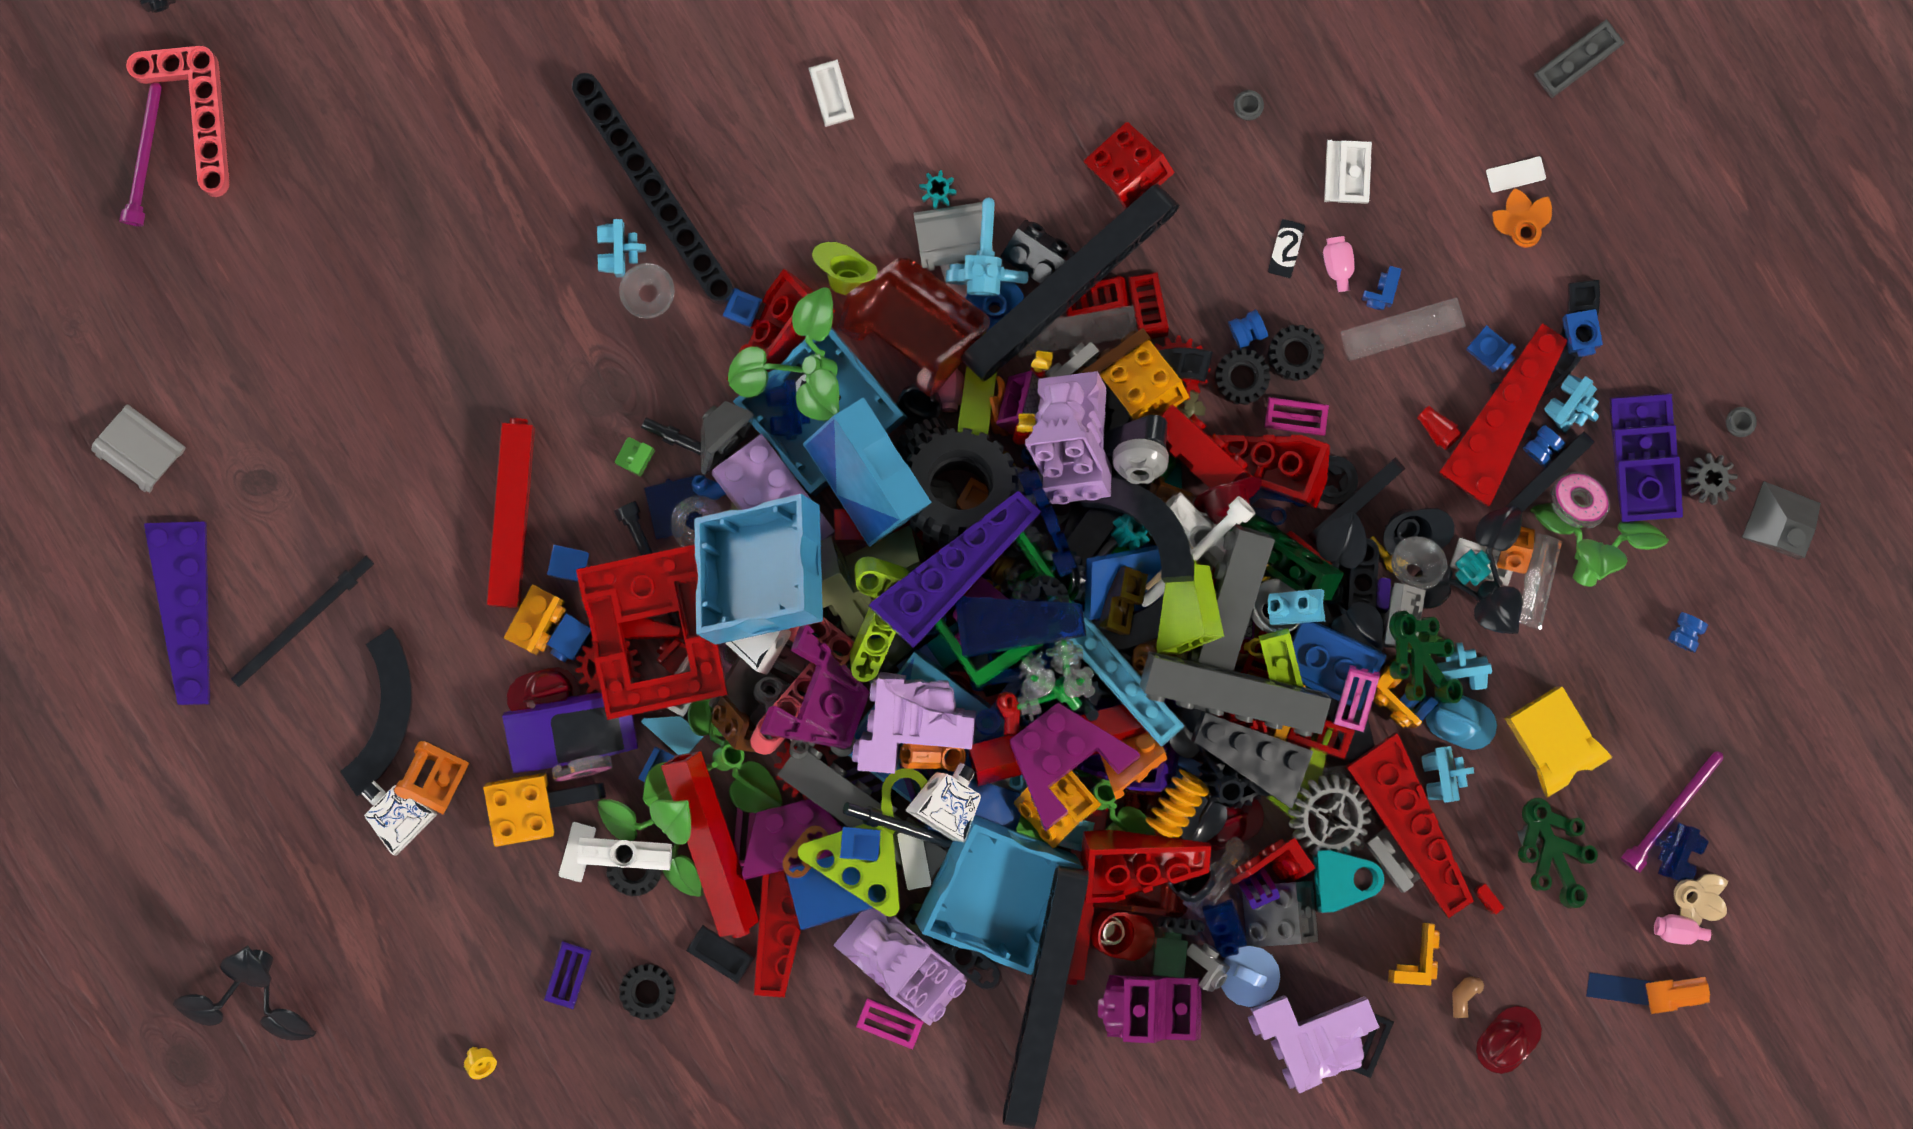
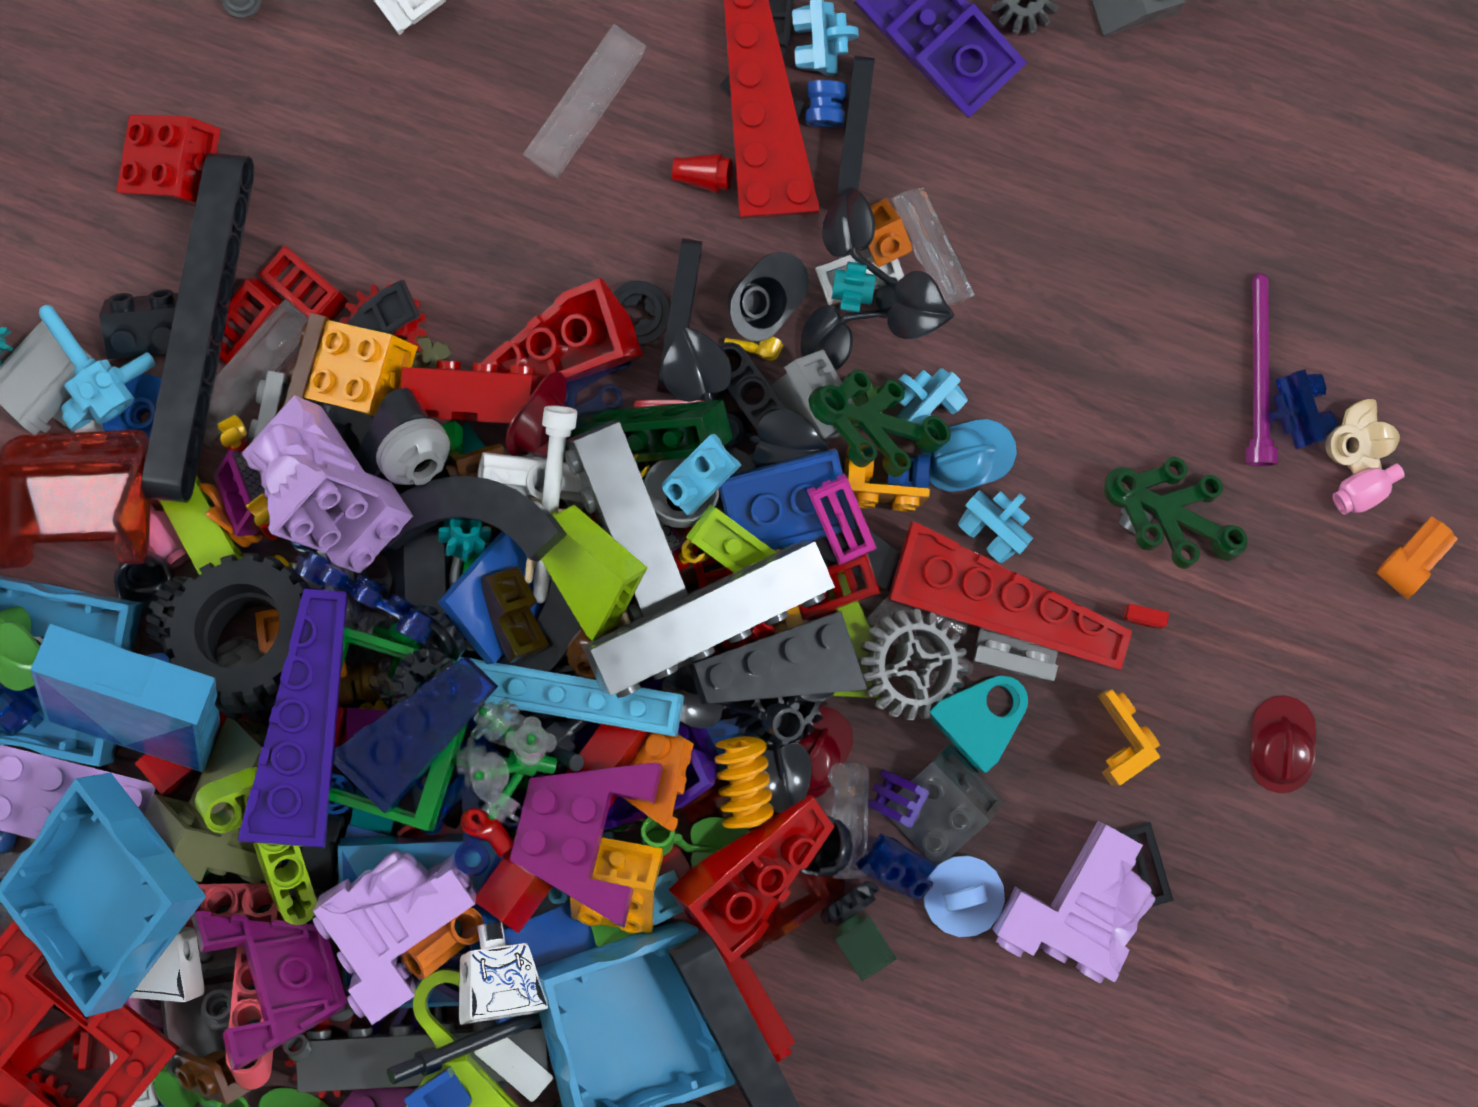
camera: 35 degrees left, 0 degrees up
red cap [1090,910,1155,961] -> none
magenta brick [1098,975,1202,1043] -> none
light grey bracket [1185,943,1230,992] -> none
black tyre [1215,348,1271,405] -> none
blue wheel [1228,309,1268,349] -> none
red bracket [1230,838,1315,885] -> none
dark pink tile [1264,397,1329,436] -> none
sticker [1268,219,1305,278] -> none
black tyre [1268,325,1324,381] -> none
bright pink plant [1323,236,1354,292] -> none
blue bracket [1361,266,1402,310] -> none
dark purple tile [1376,578,1391,613] -> none
clear piece [1391,536,1447,590] -> none
medium nougat arm [1452,976,1484,1018] -> none
blue bracket [1466,325,1516,373] -> none
yellow piece [1504,687,1612,798] -> none
bright green plant [1530,503,1669,586] -> none
tile [1550,472,1610,529] -> none
dark blue sticker [1586,972,1654,1005] -> none
blue wheel [1667,612,1709,653] -> none

